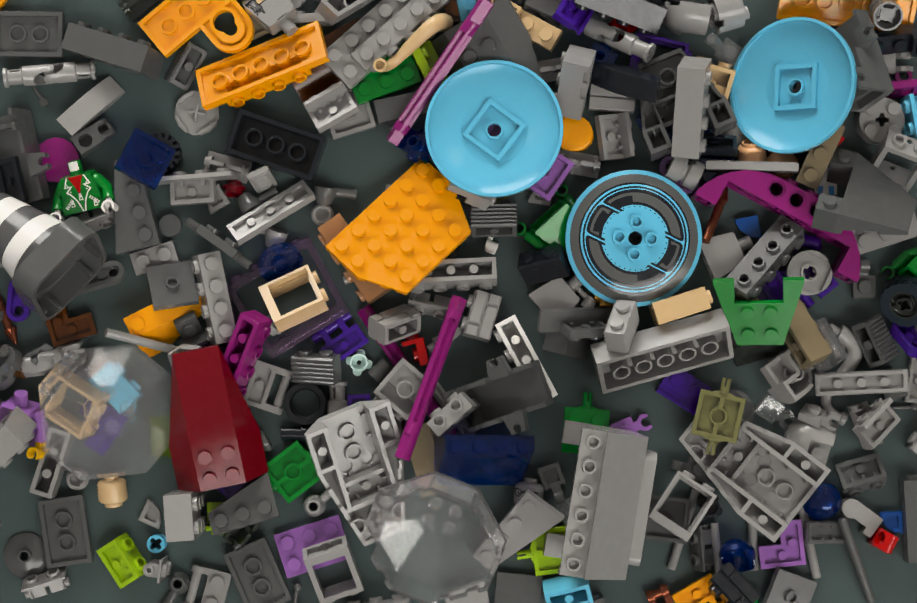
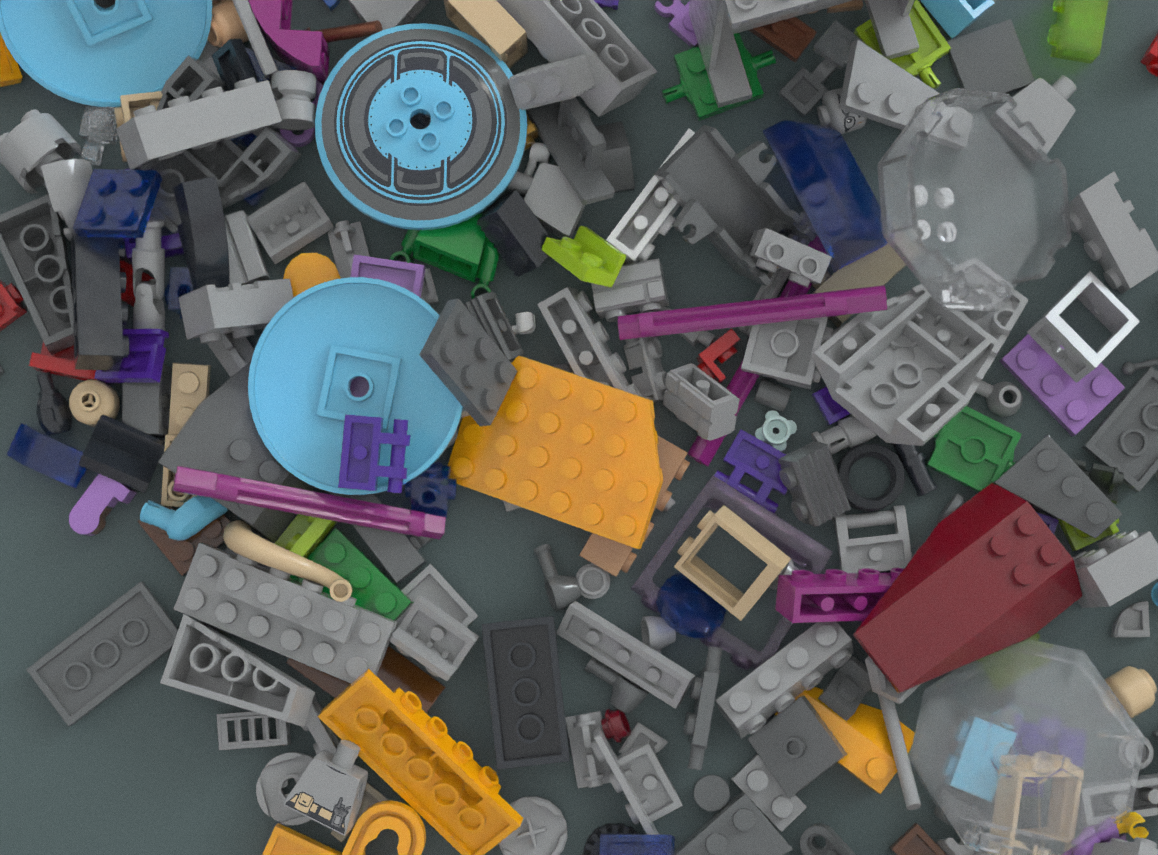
camera: 120 degrees left, 5 degrees down
light grey slope [246,166,278,194] -> none
none -> clear blue plate [73,169,163,238]
none -> dark purple plate [338,414,411,493]
none -> dark grey plate [419,299,517,426]
none -> lime bracket [541,226,626,288]

